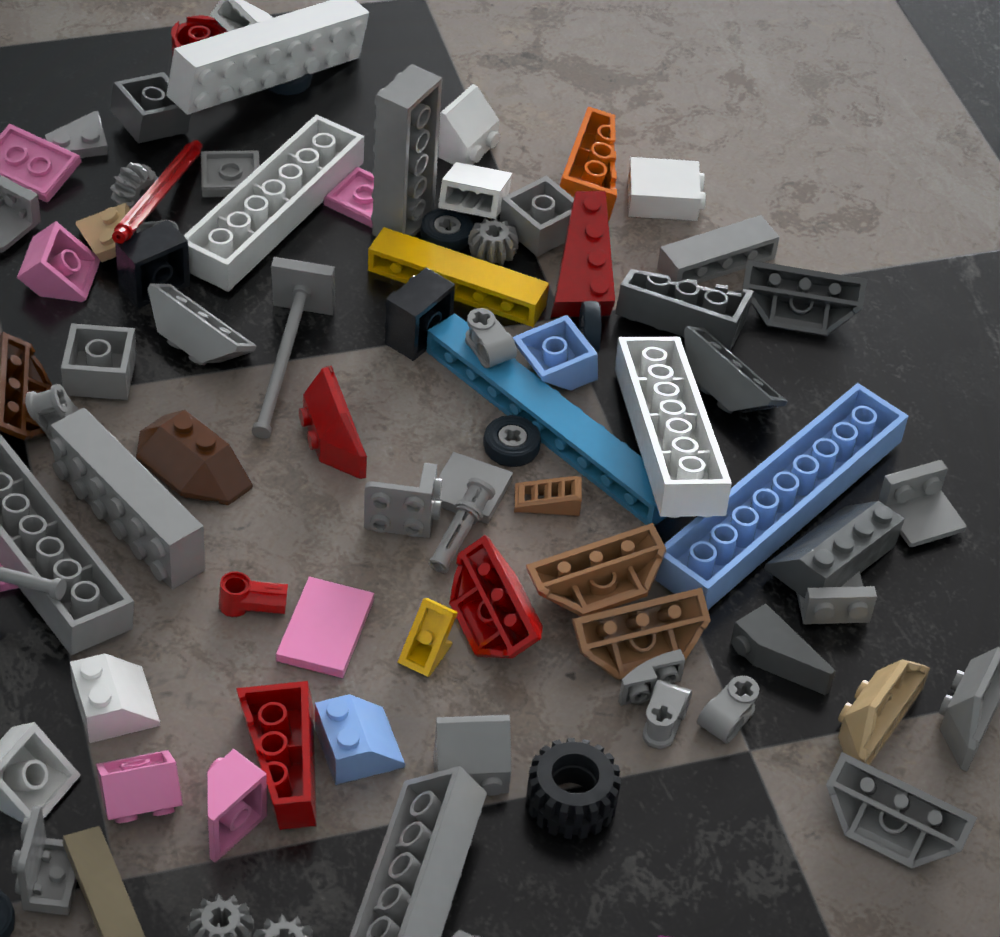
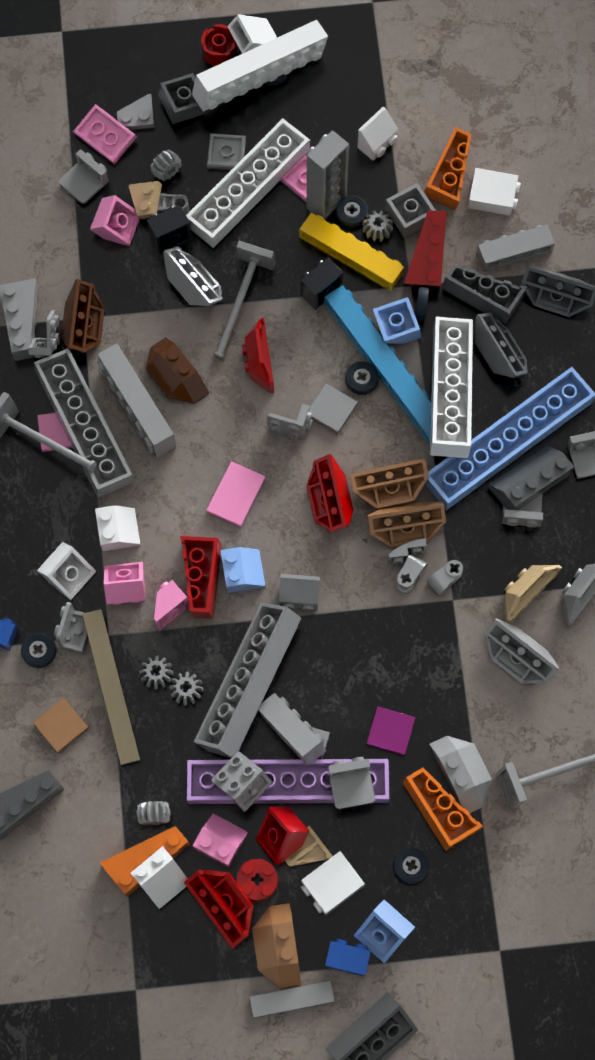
camera: 15 degrees right, 25 degrees up
light grey piece [25,384,79,440] -> none
light grey brick [61,323,137,400] -> none
red piece [112,140,202,244] -> none
red piece [218,571,288,617] -> none
yellow slope [397,598,458,677] -> none
light grey pin [428,478,495,573] -> none
white brick [438,162,512,219] -> none
light grey piece [465,308,517,368] -> none
medium nougat slope [514,476,582,516] -> none
black tyre [526,738,621,839] -> none
dark grey slope [731,604,836,695] -> none

